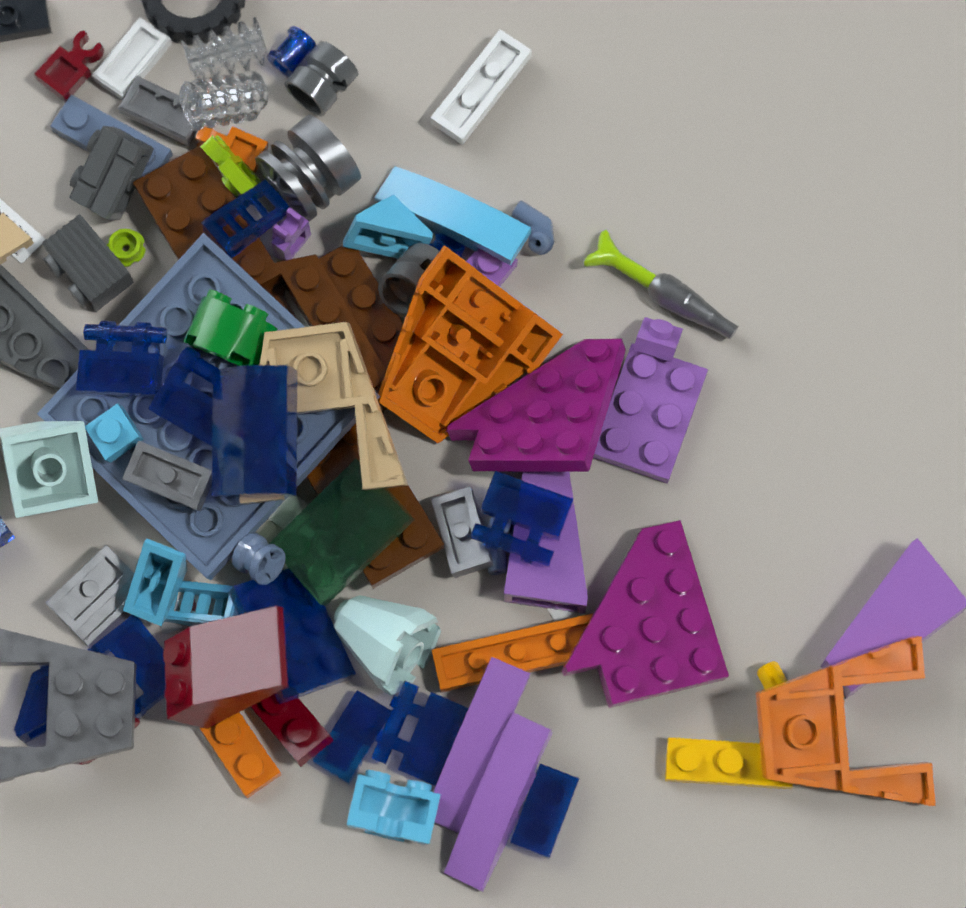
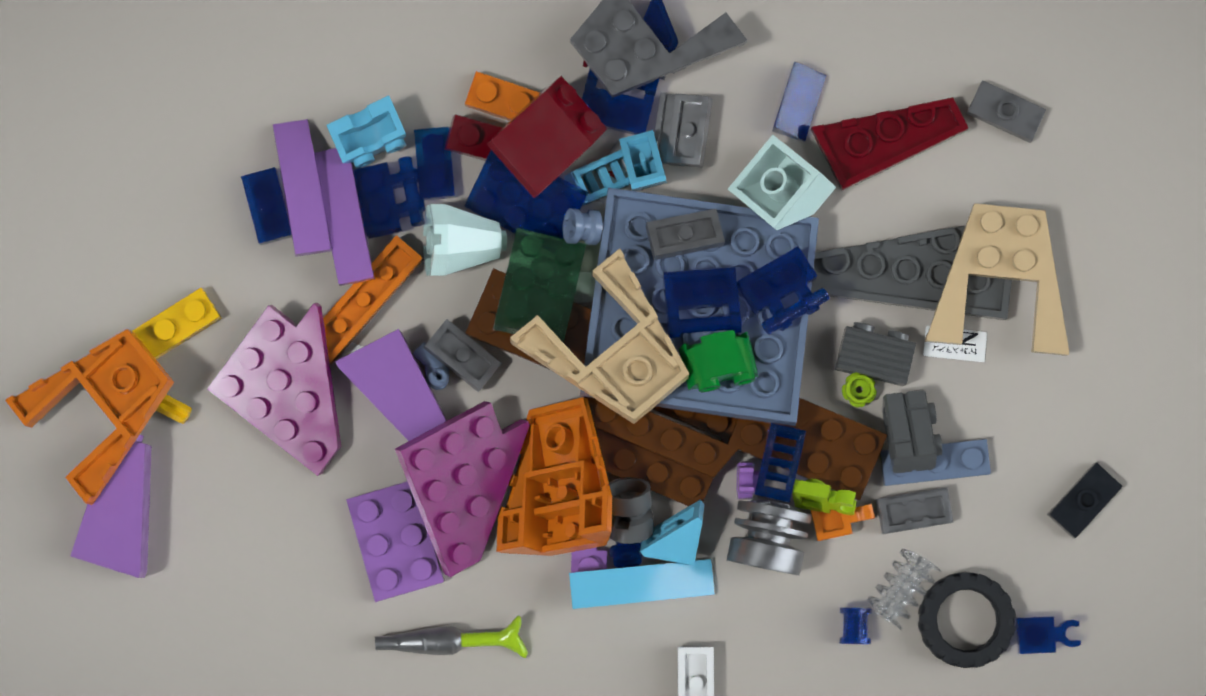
camera: 145 degrees right, 10 degrees up
dark red plate [34,30,104,103] -> none
medium azure plate [85,403,144,463] -> none
white tile [92,17,172,101] -> none
clear piece [179,70,269,131] -> none
clear blue slope [212,365,297,497] -> none
dark grey wheel [284,41,359,117] -> none
clear blue plate [470,471,574,567] -> none
sand blue arm [511,200,555,255] -> none
medium lavender plate [633,317,683,362] -> none

